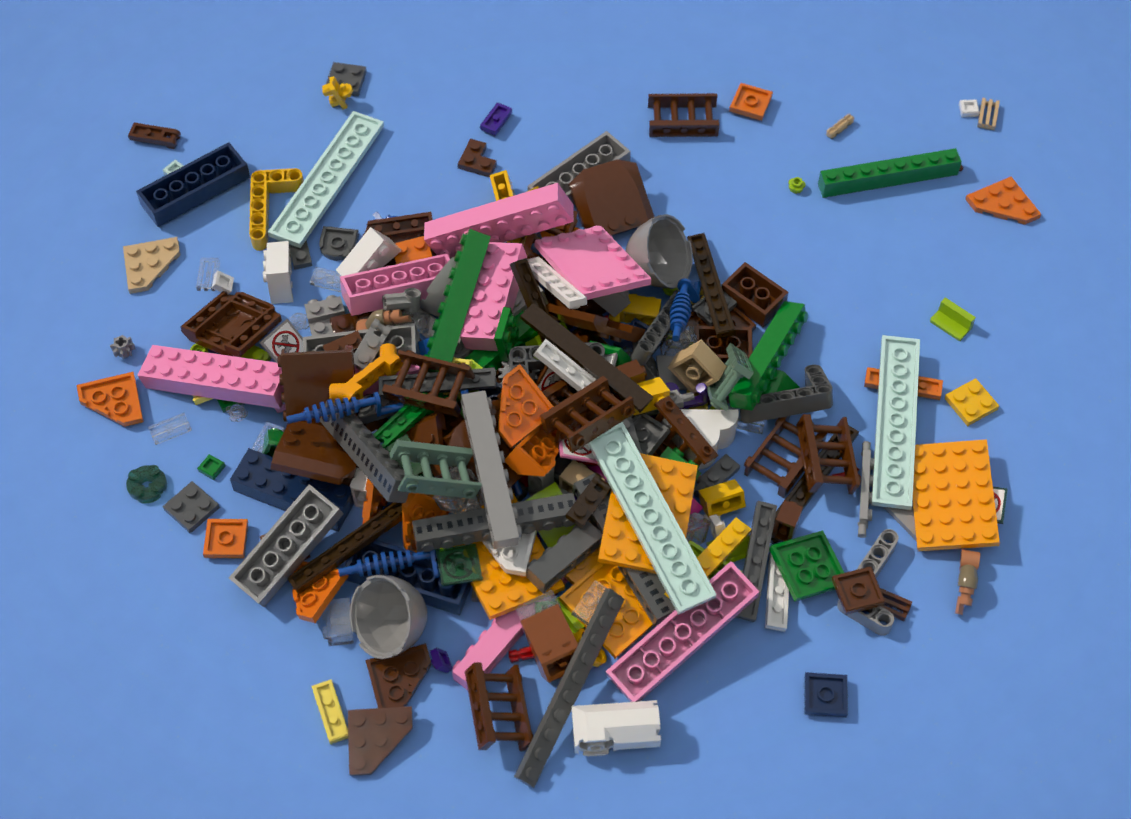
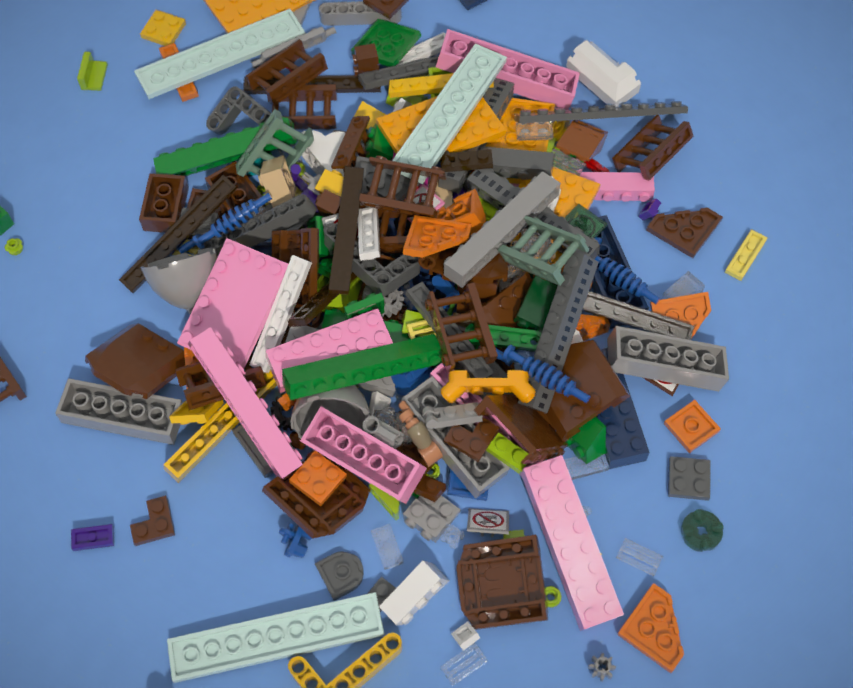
camera: 125 degrees left, 5 degrees up
green tile [197,454,226,480] -> none
white wedge [336,227,402,276] -> none
reddish brown plate [348,706,413,776] -> none
light grey piece [350,575,428,659] -> none

